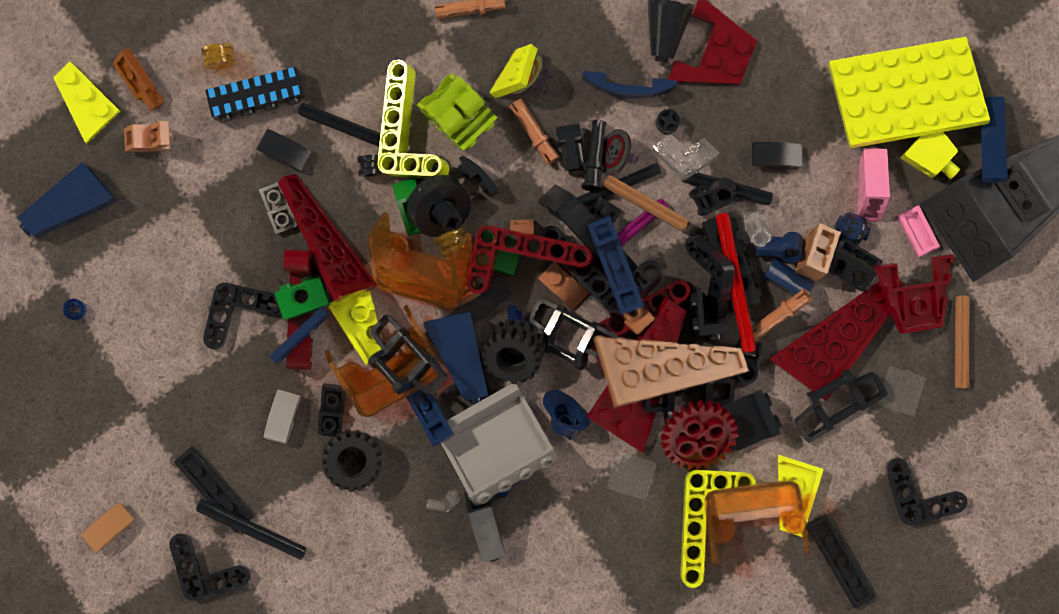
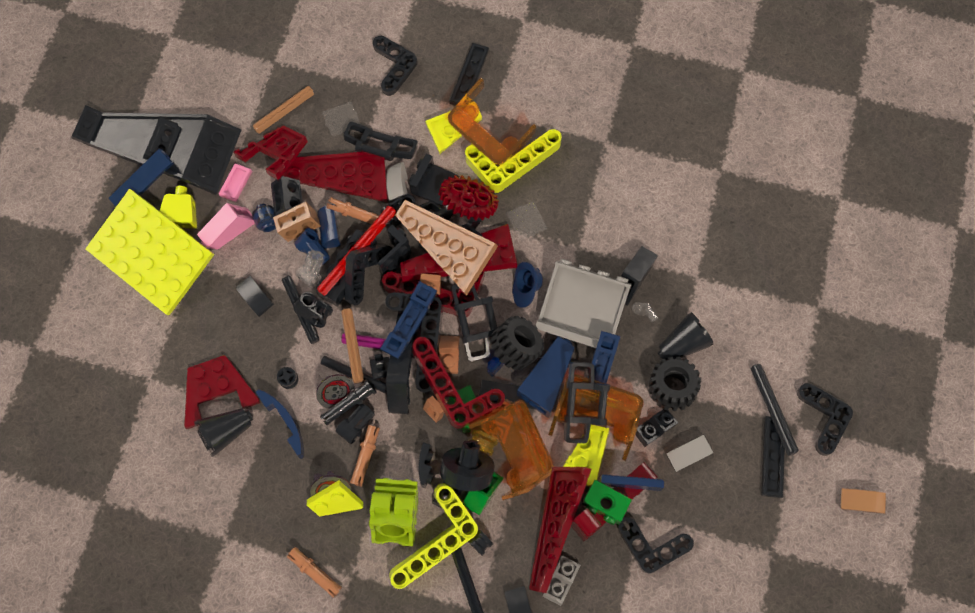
camera: 130 degrees left, 15 degrees down
clear plate [653,134,719,181] -> none
none -> light grey slope [386,162,408,202]
none -> black cone [657,312,714,360]

